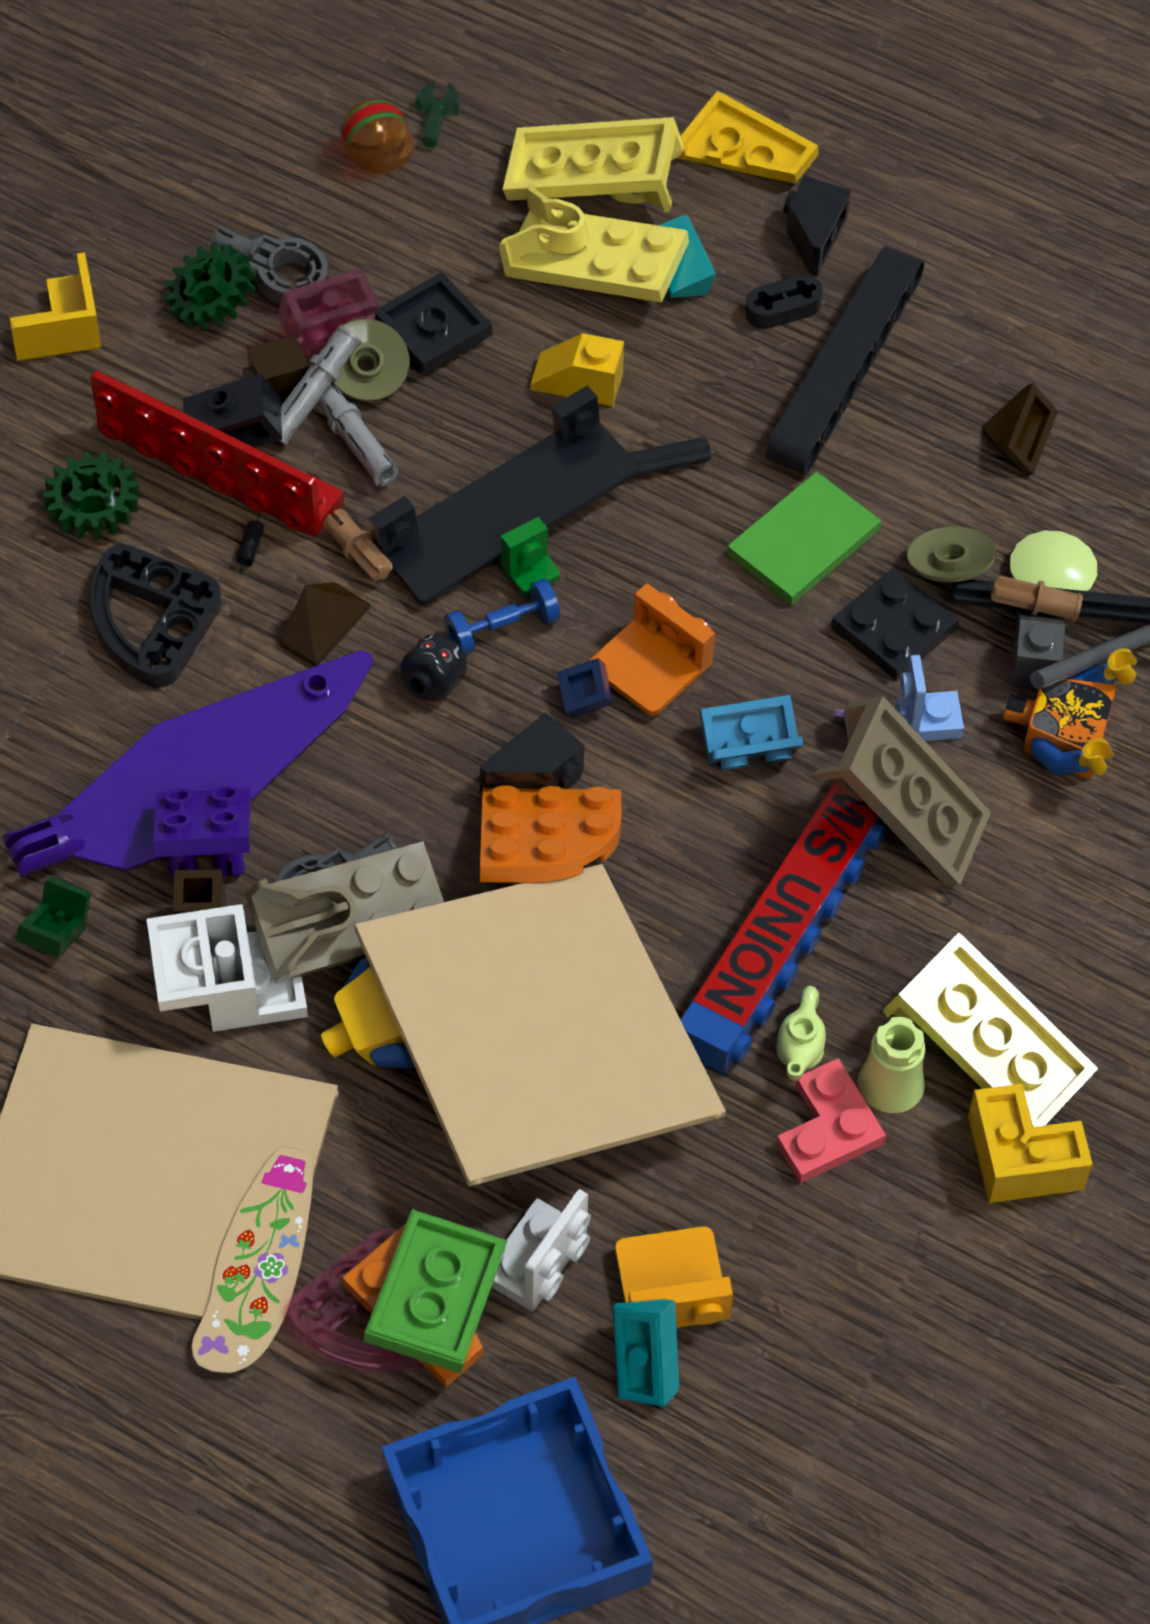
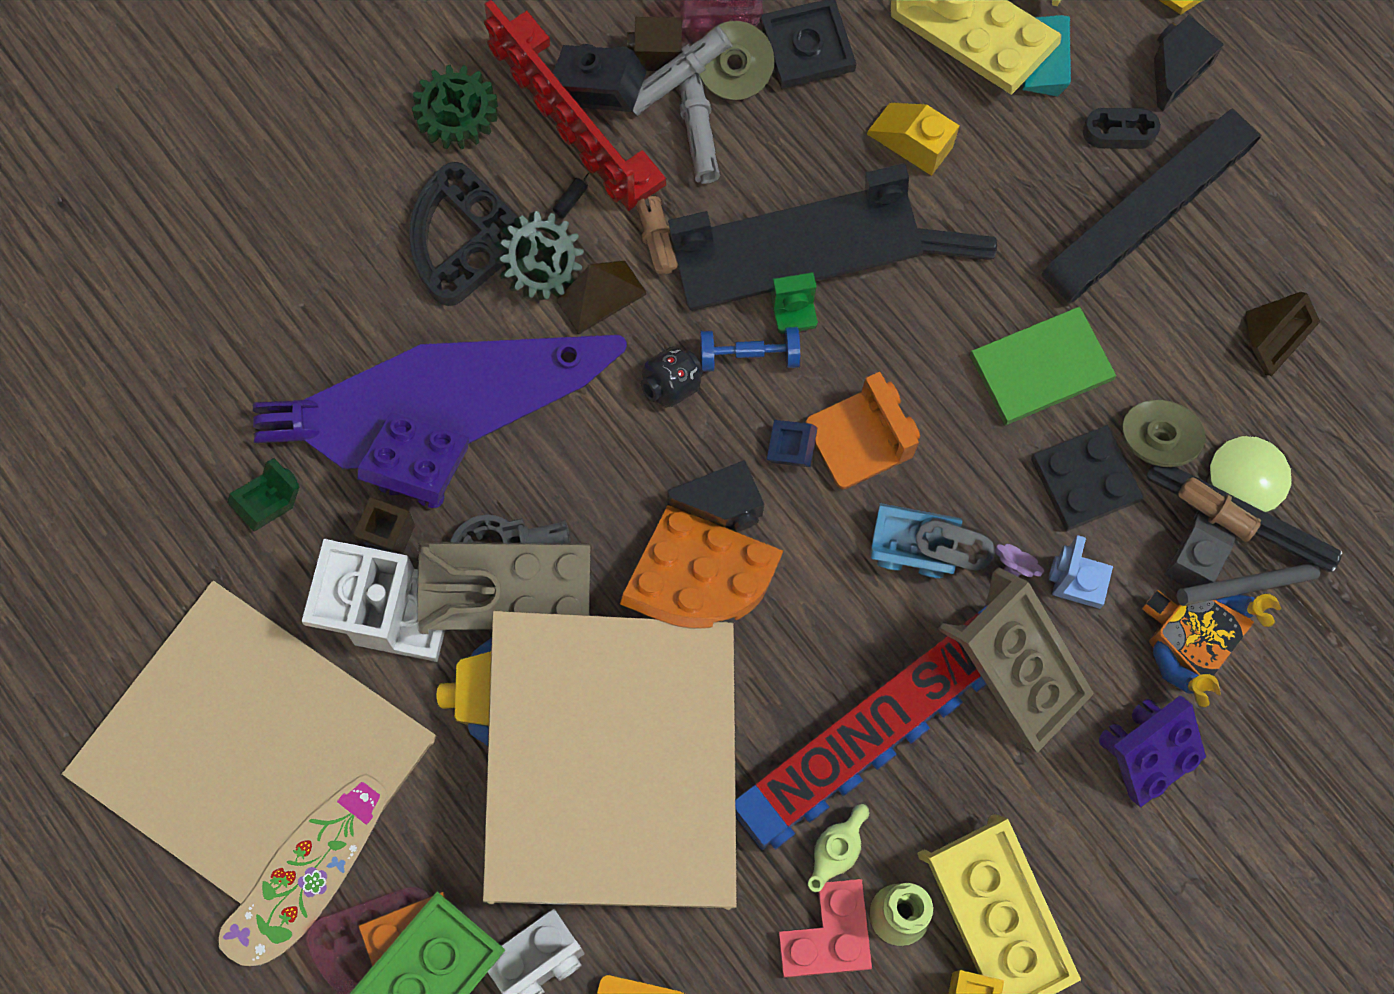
camera: 20 degrees right, 15 degrees up
none -> gear [494,211,583,300]
none -> beam [915,517,995,570]
none -> dark purple plate [1099,695,1206,808]

